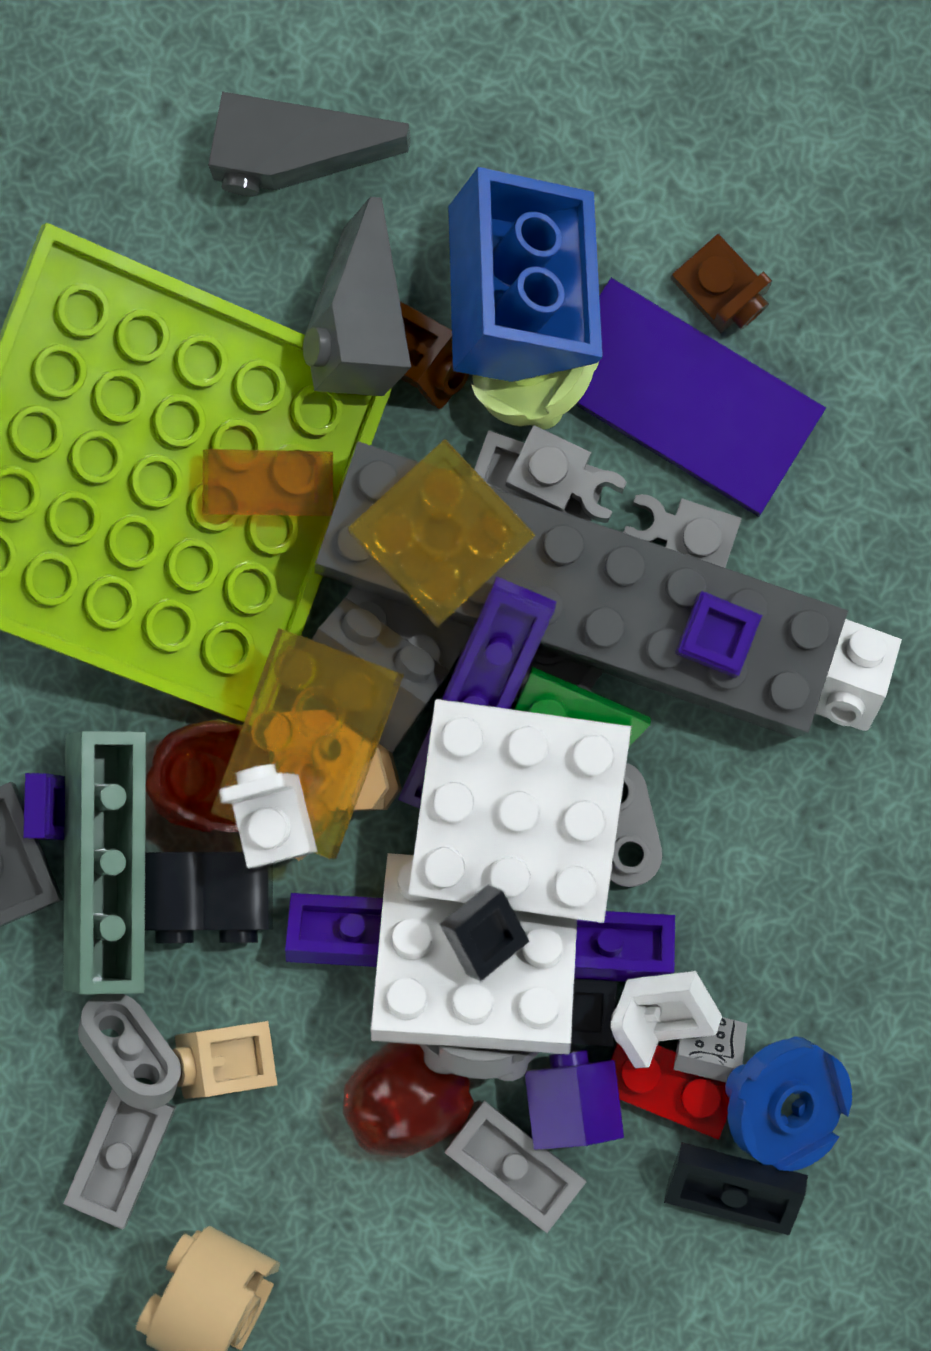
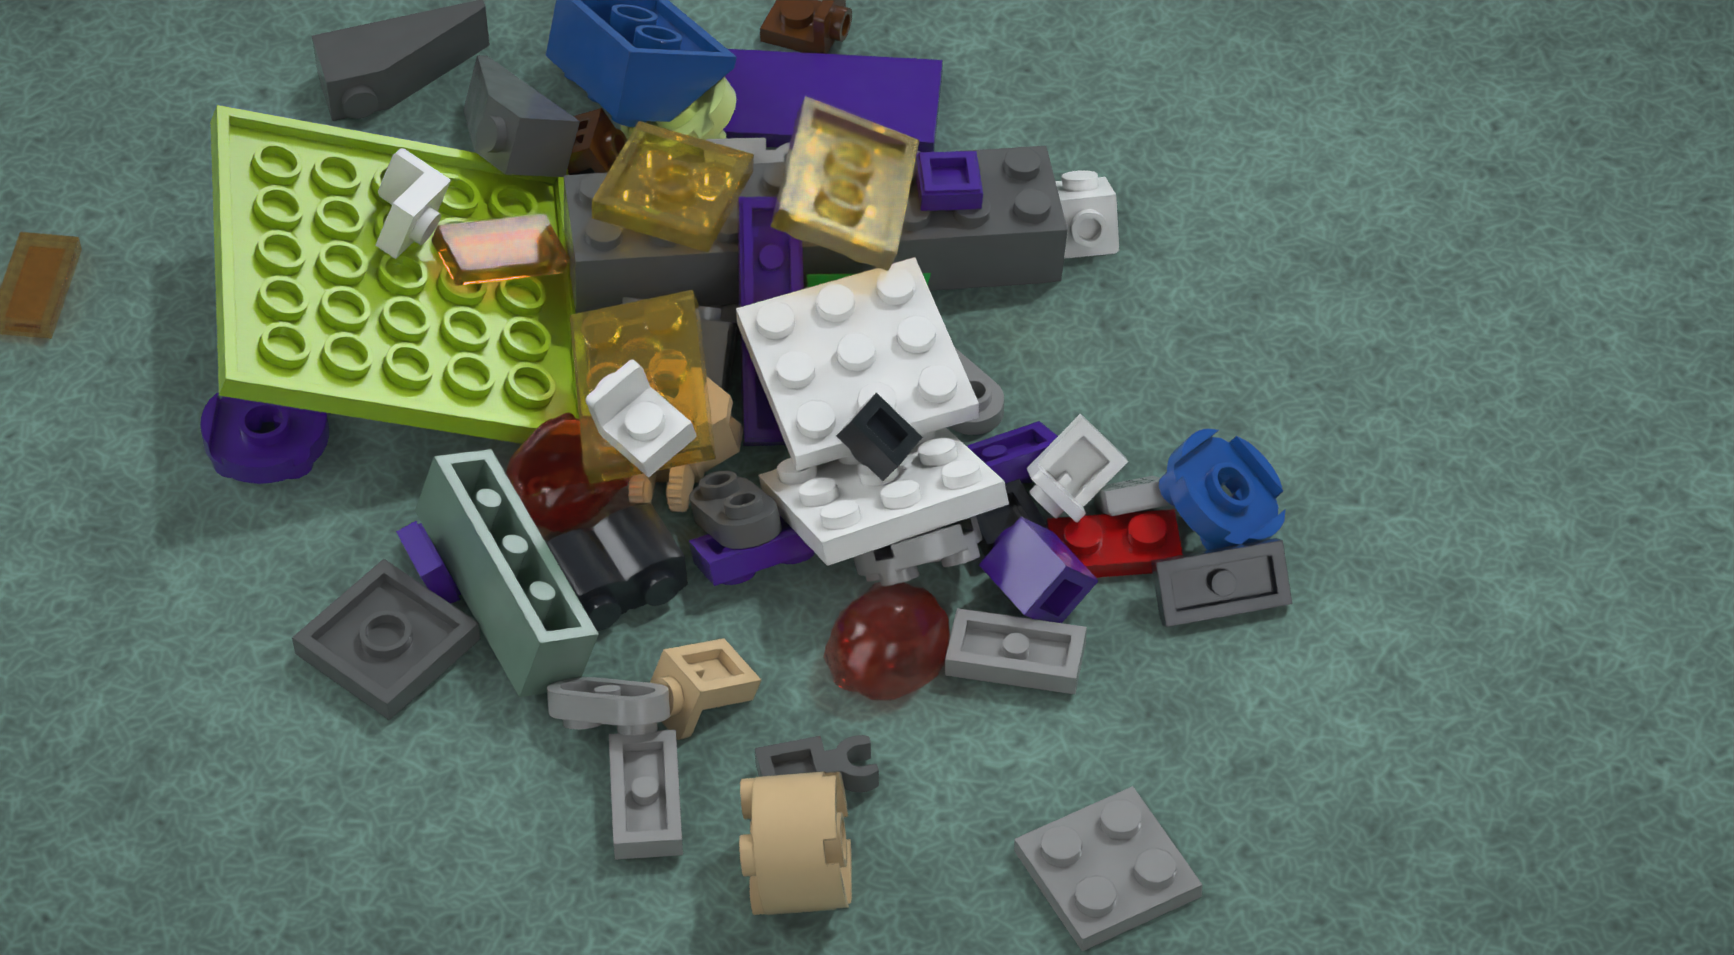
camera: 30 degrees left, 35 degrees down
none -> white bracket [375,148,451,259]
none -> dark grey plate [689,471,782,549]
none -> dark grey plate [755,735,879,792]
none -> clear yellow plate [770,96,919,271]

